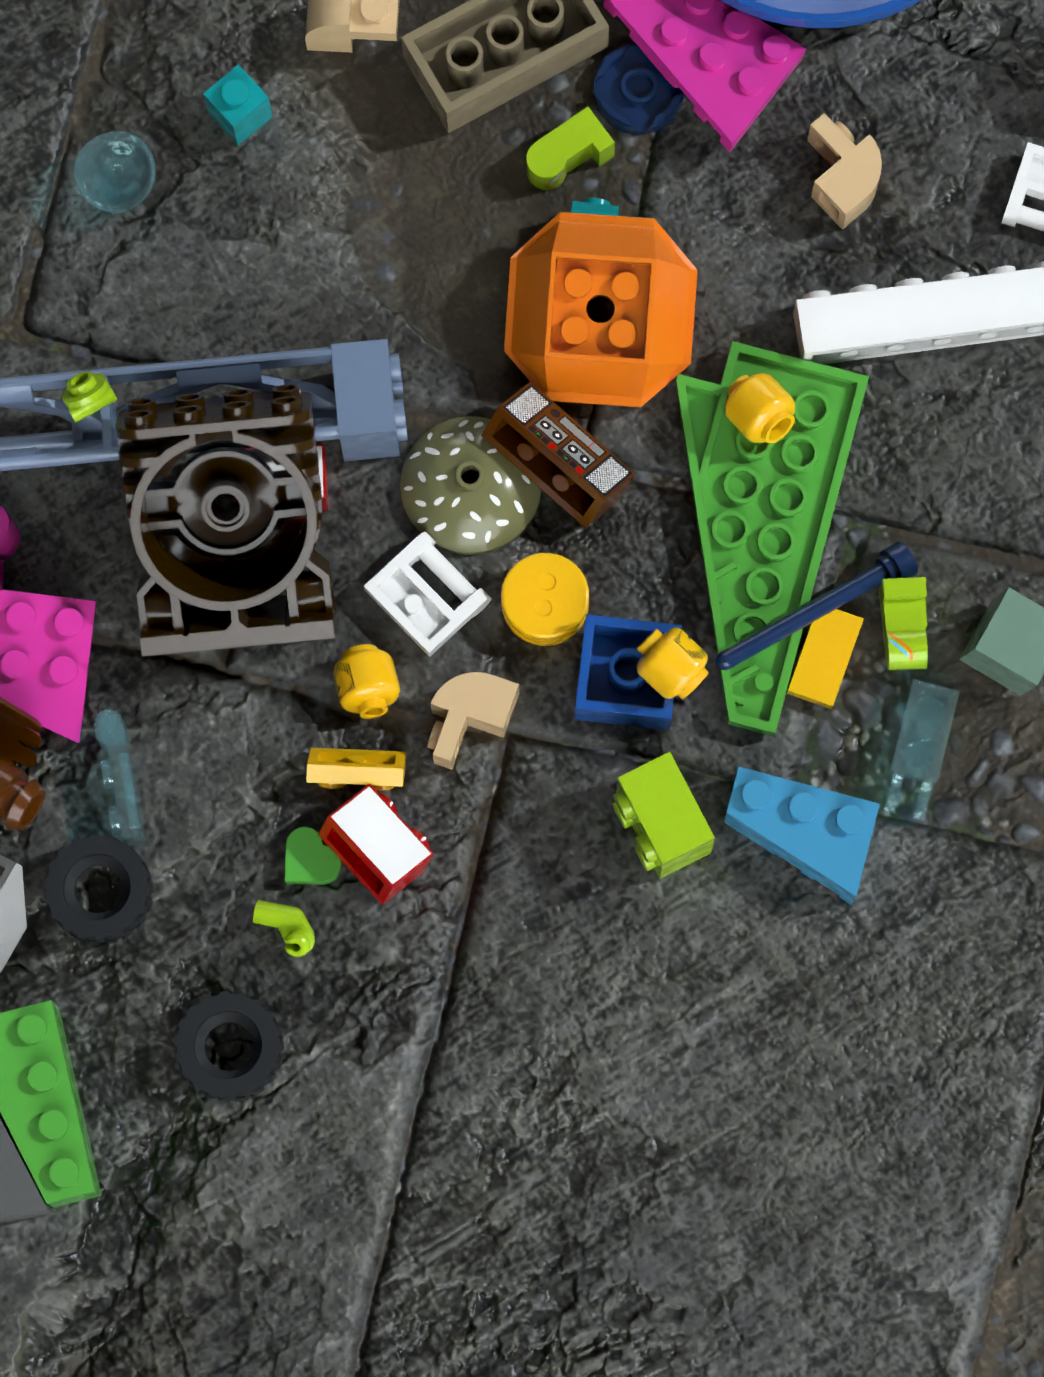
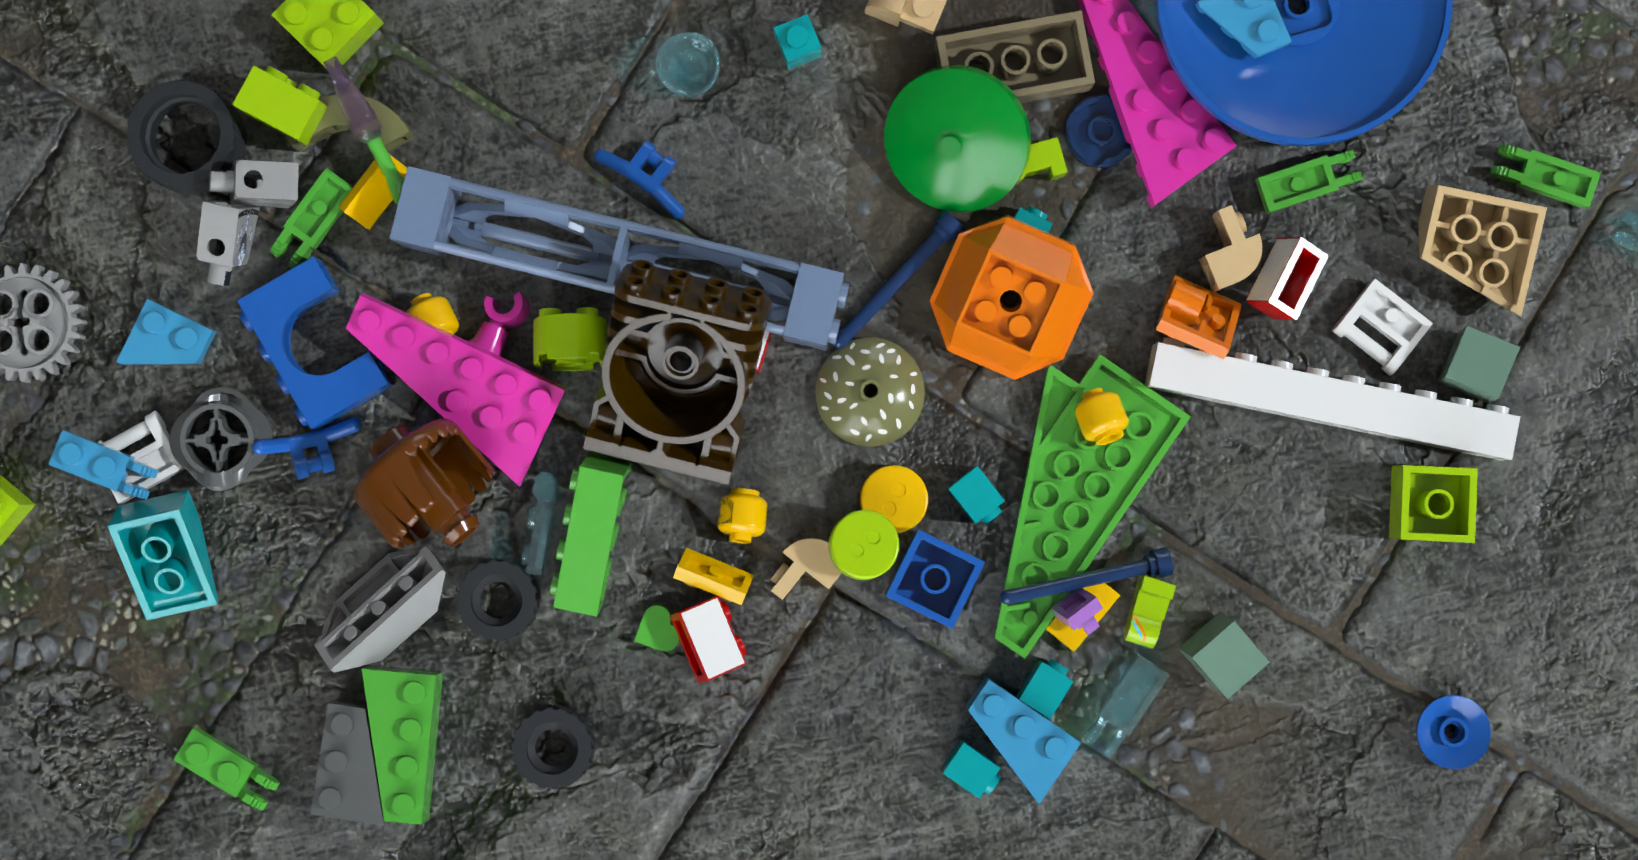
camera: 15 degrees right, 10 degrees up
lime plate [62,371,117,423] -> none
lime arm [253,900,315,957] -> none
white plate [364,531,492,657] -> none
reddish brown brick [481,382,635,528] -> none
lime brick [612,752,715,879] -> none
yellow head [637,627,709,700] -> none
none -> lime brick [533,307,607,372]
none -> bright green wedge [550,451,633,617]
none -> blue piece [594,140,685,219]
none -> lime head [828,510,899,580]
none -> dark blue piece [833,210,965,349]
none -> green dish [884,65,1031,212]
none -> teal brick [941,739,1001,799]
none -> teal brick [947,466,1005,525]
none -> teal brick [1016,658,1074,719]
none -> medium lavender tile [1051,588,1103,635]
none -> orange plate [1156,275,1242,359]
none -> red brick [1245,237,1329,320]
none -> bright green hinge [1255,150,1363,214]

